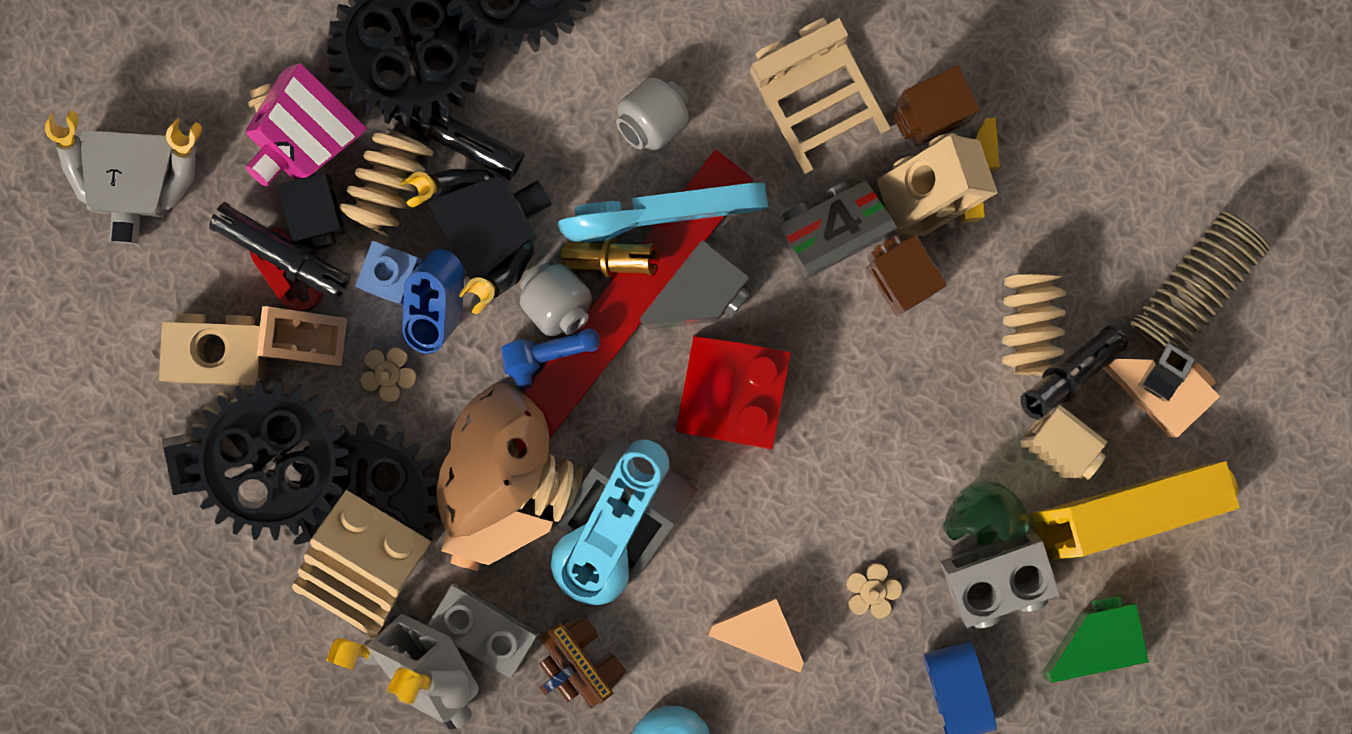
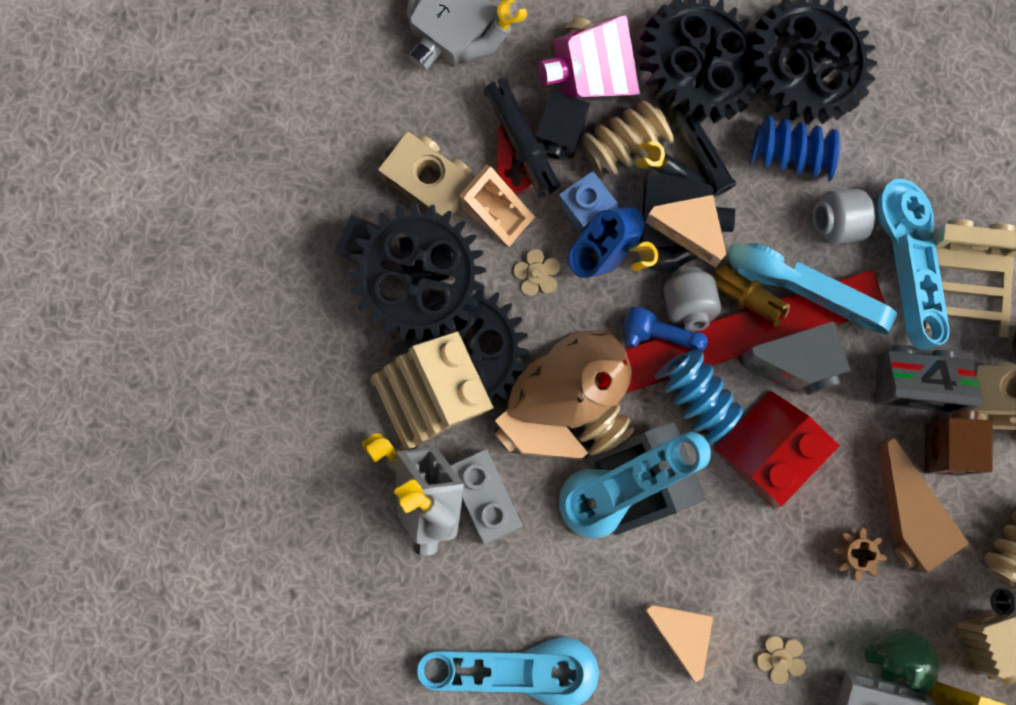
camera: 30 degrees right, 5 degrees down
reddish brown hips [539,615,626,708] -> none
none -> light nougat slope [645,195,726,268]
none -> dark azure piece [655,350,743,444]
none -> blue piece [749,115,840,182]
none -> medium nougat gear [830,528,887,581]
none -> medium azure beam [877,179,949,350]
none -> medium nougat slope [877,438,969,573]

